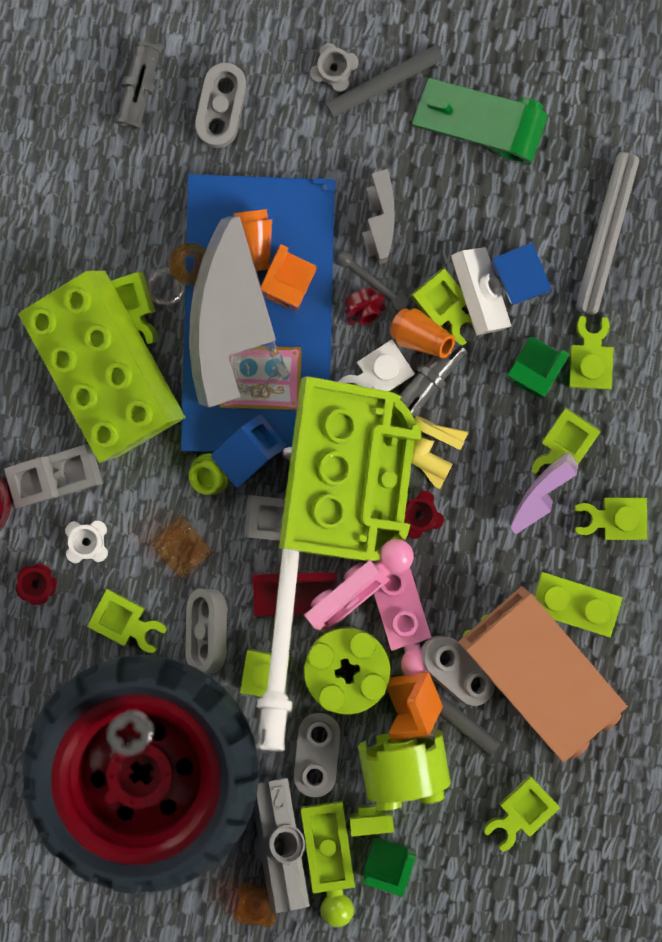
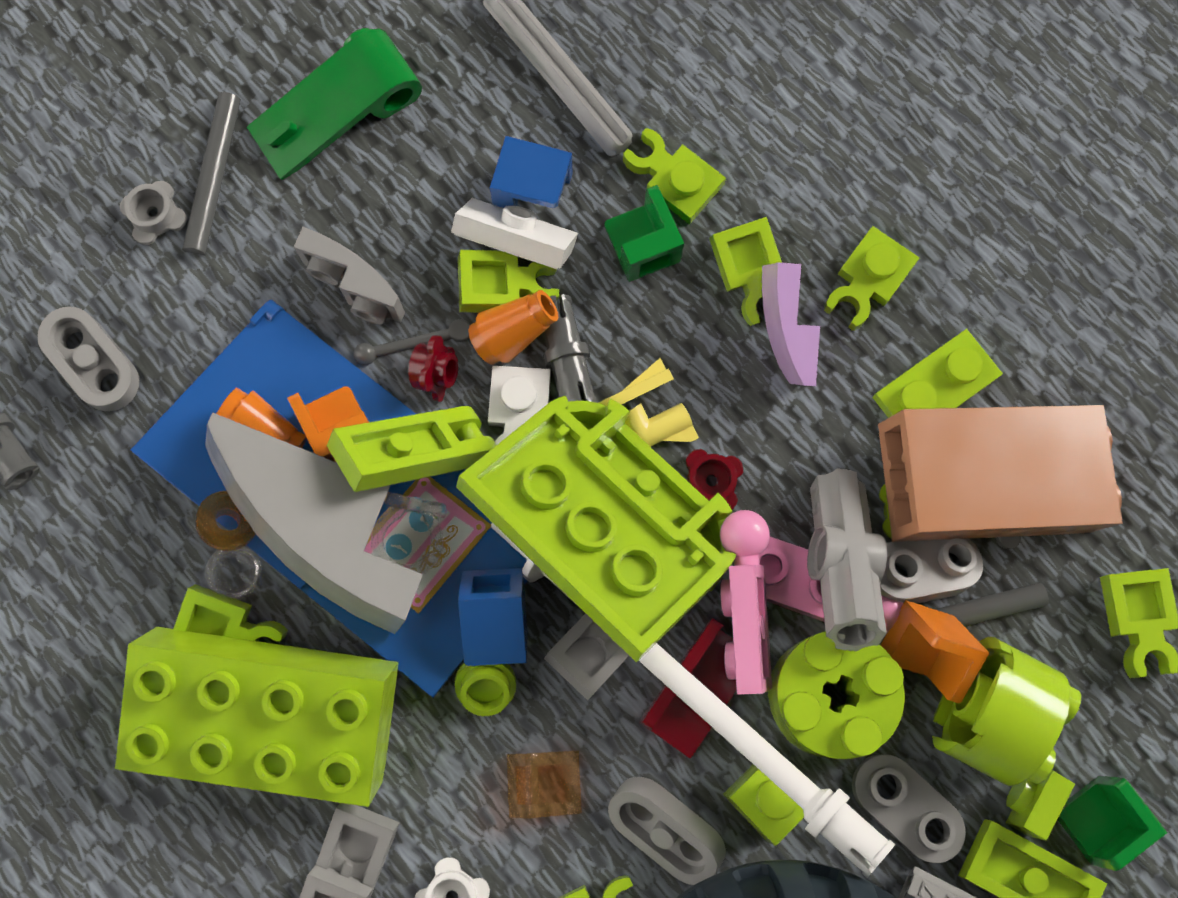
camera: 55 degrees left, 10 degrees down
none -> lime plate [327,406,497,492]
none -> light grey piece [807,468,887,651]

